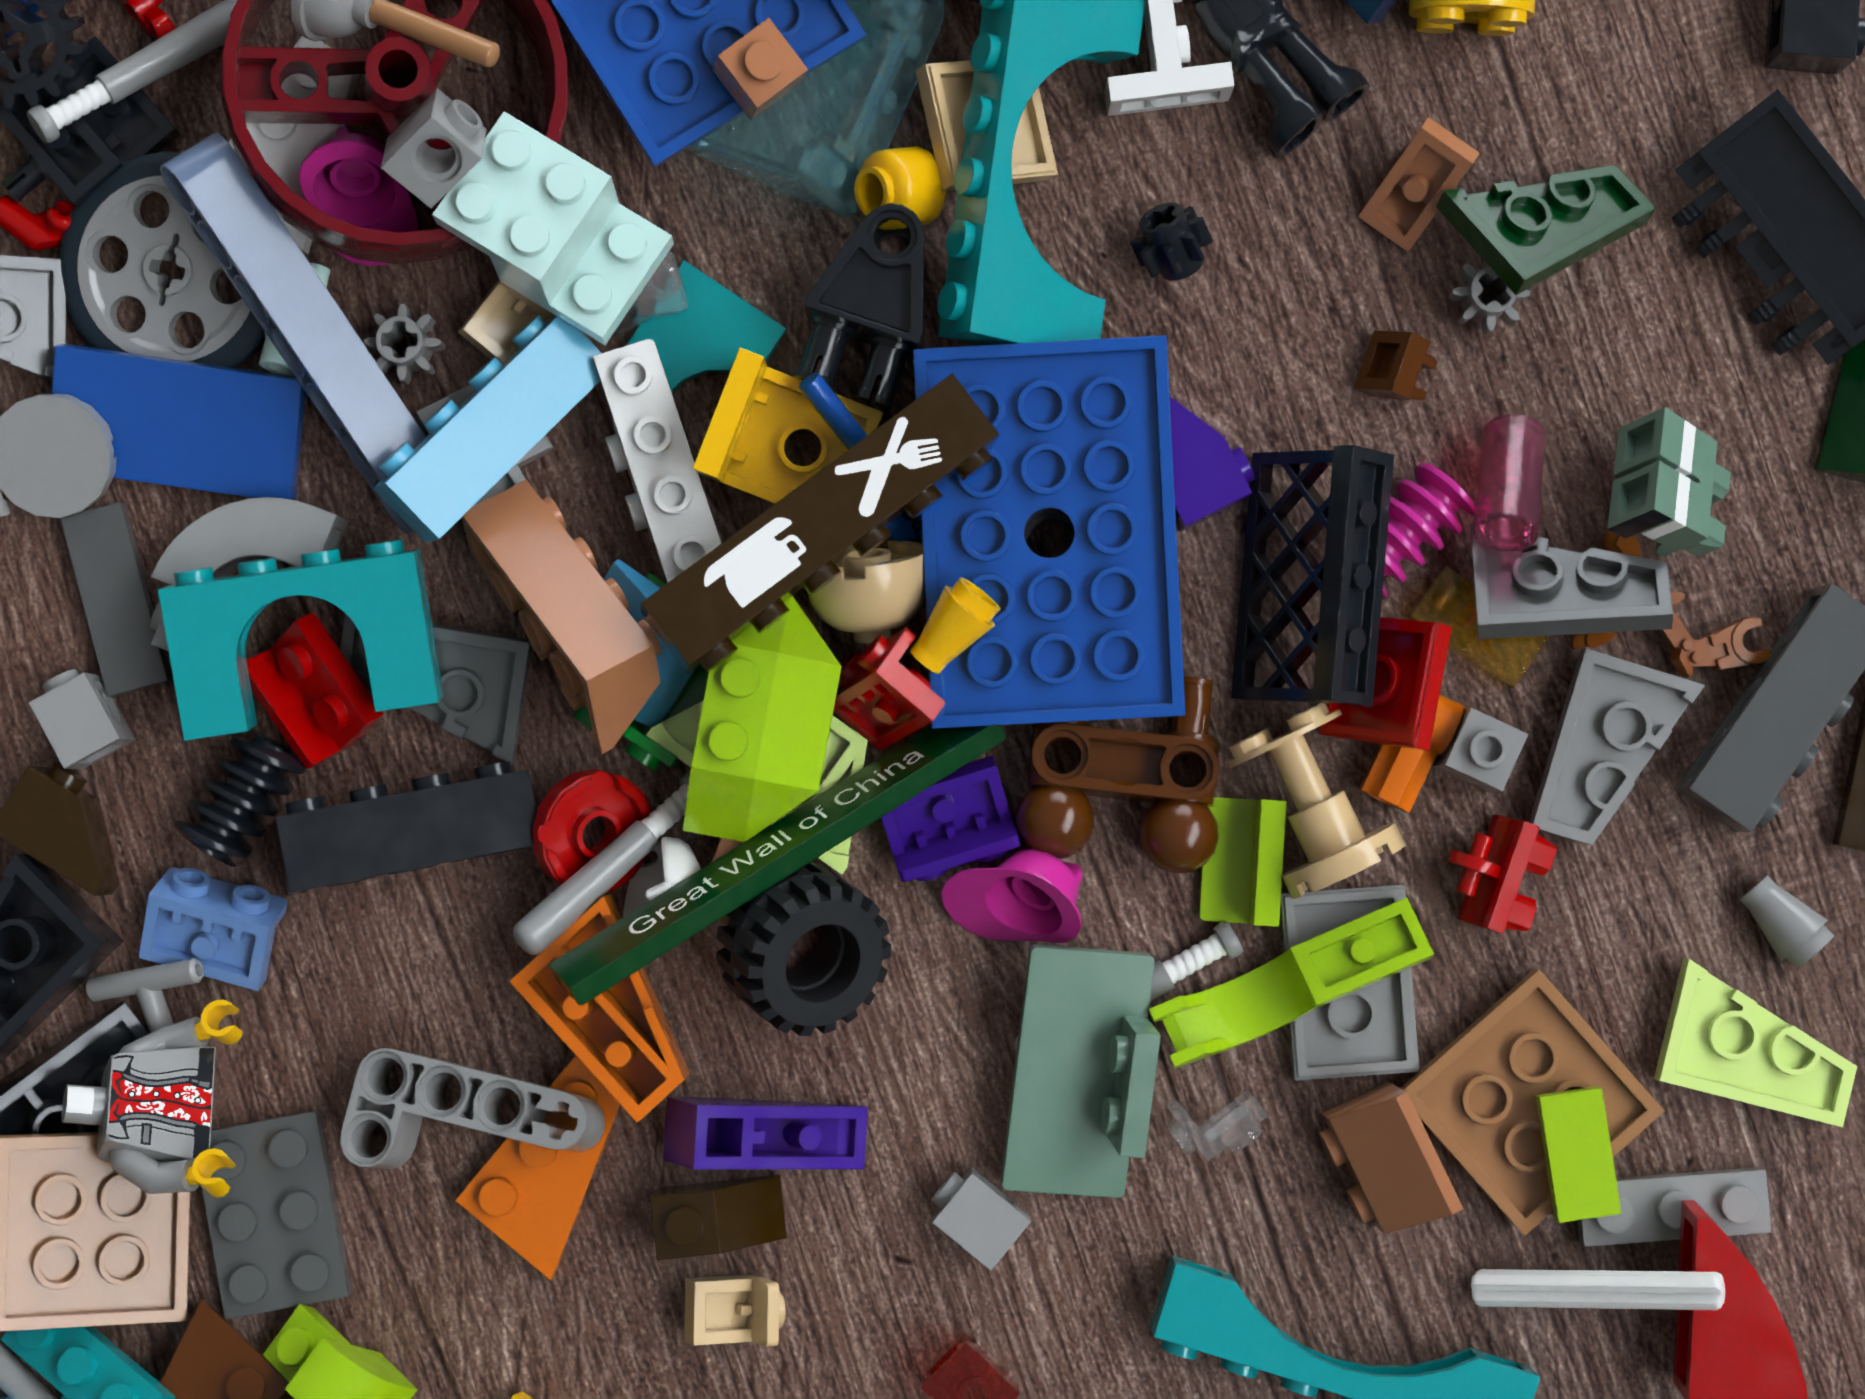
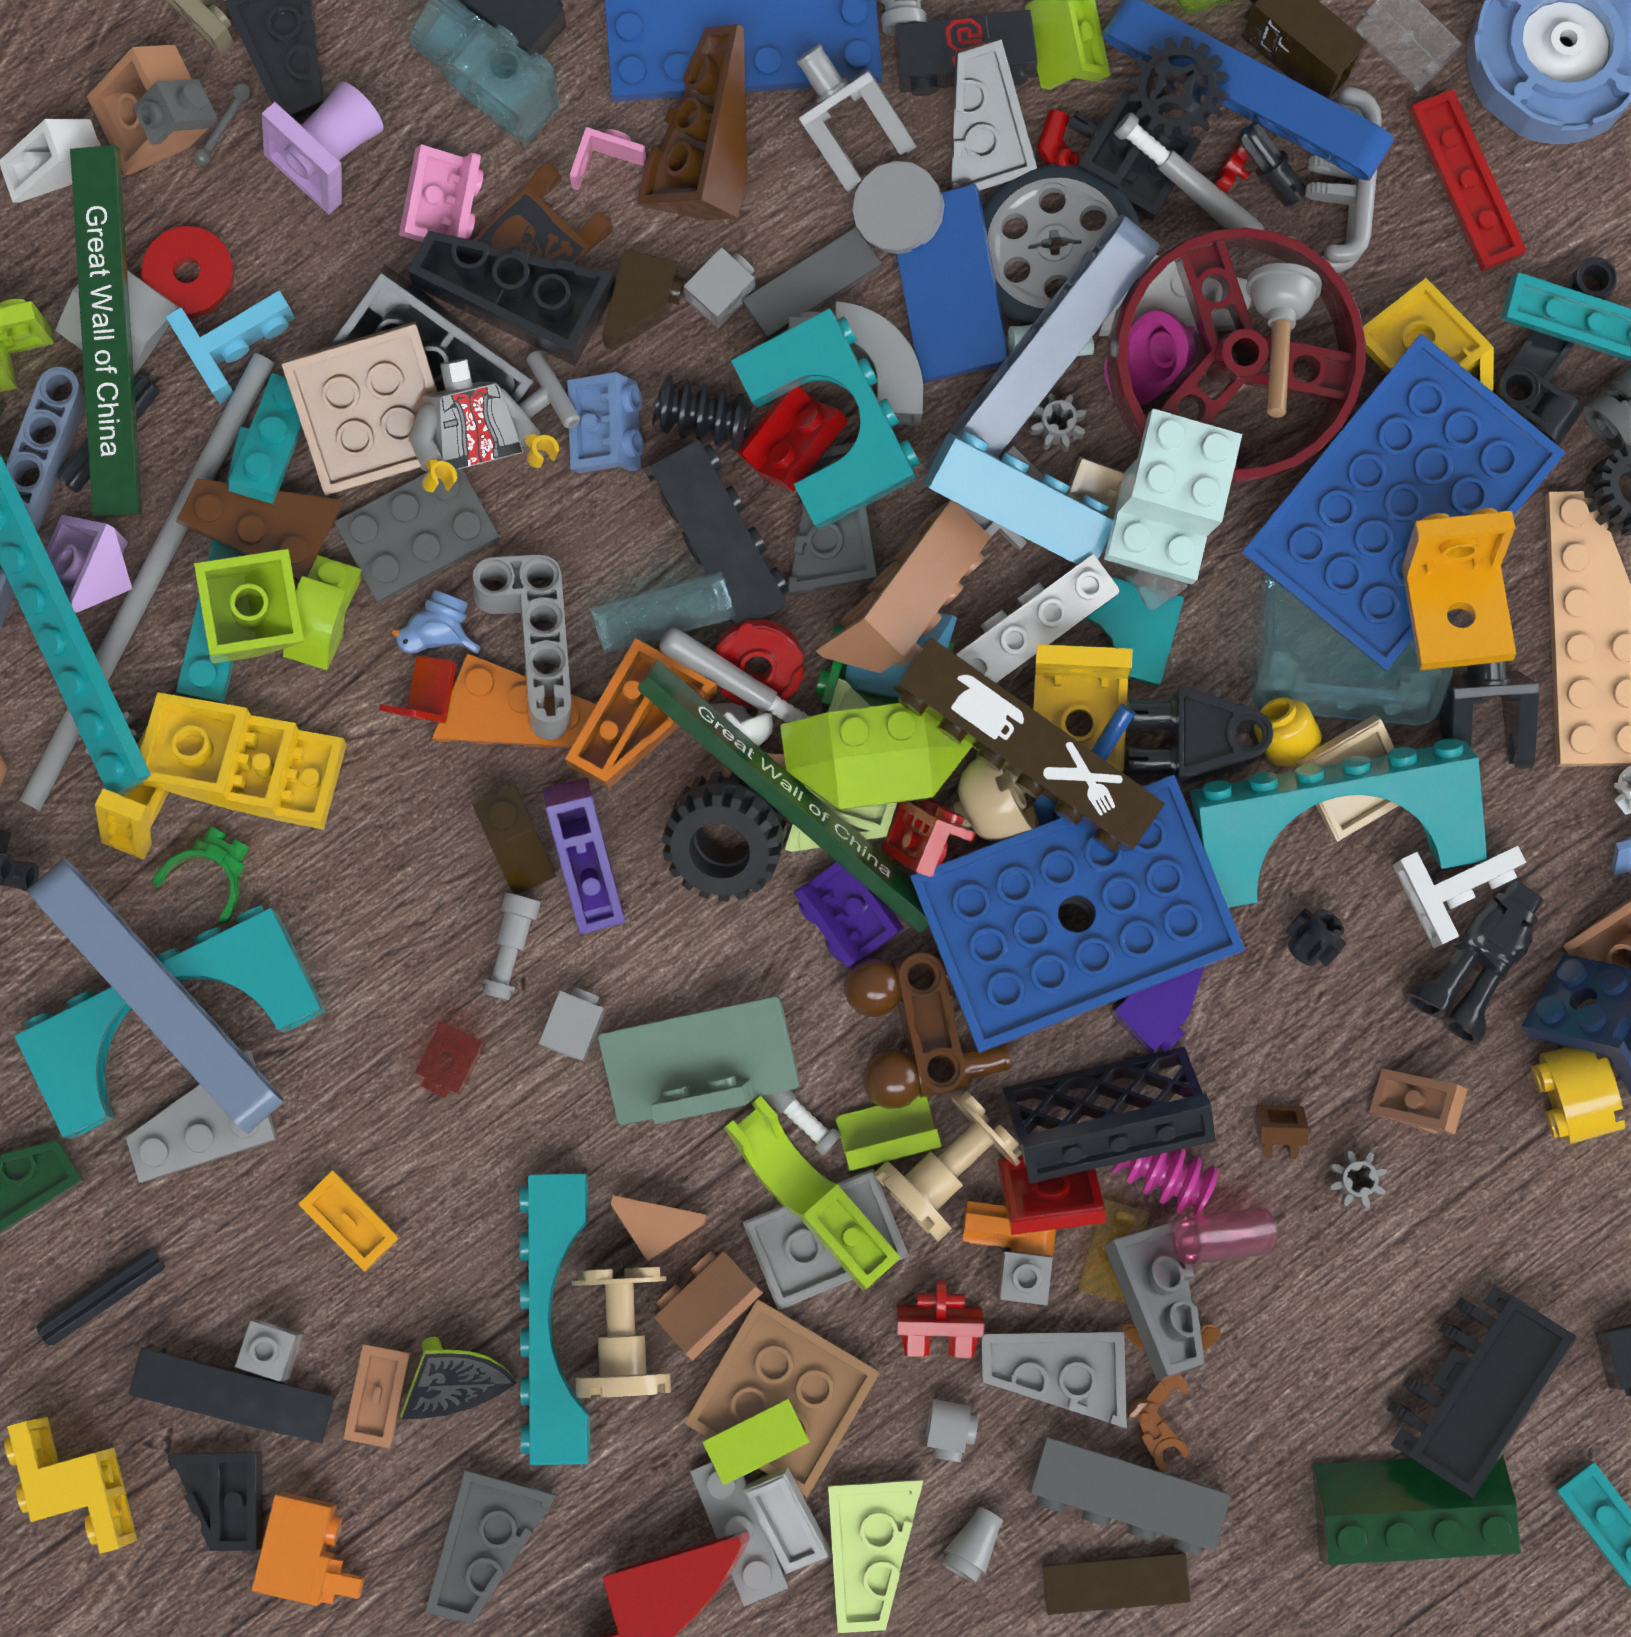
camera: 65 degrees right, 5 degrees down
light grey brick [381,88,487,208] -> none
tan bracket [684,1274,786,1347] -> none
nougat brick [713,18,808,121] -> none
yellow cone [910,577,1000,674] -> none
dark pink piece [941,848,1083,943] -> none
clear bracket [1165,1090,1268,1161] -> none
dark green wing [1436,165,1656,295] -> none
white axle [1471,1269,1726,1310] -> none
sand green hips [1607,407,1731,557] -> none
none -> red bracket [379,656,456,723]
none -> medium blue animal [392,590,481,654]
none -> light grey piece [482,893,541,1000]
none -> tan piece [572,1267,671,1398]
none -> clear light blue plate [590,571,735,653]
none -> nougat slope [611,1195,707,1261]
none -> light grey tile [743,1467,831,1574]
none -> light grey plate [923,1399,978,1462]

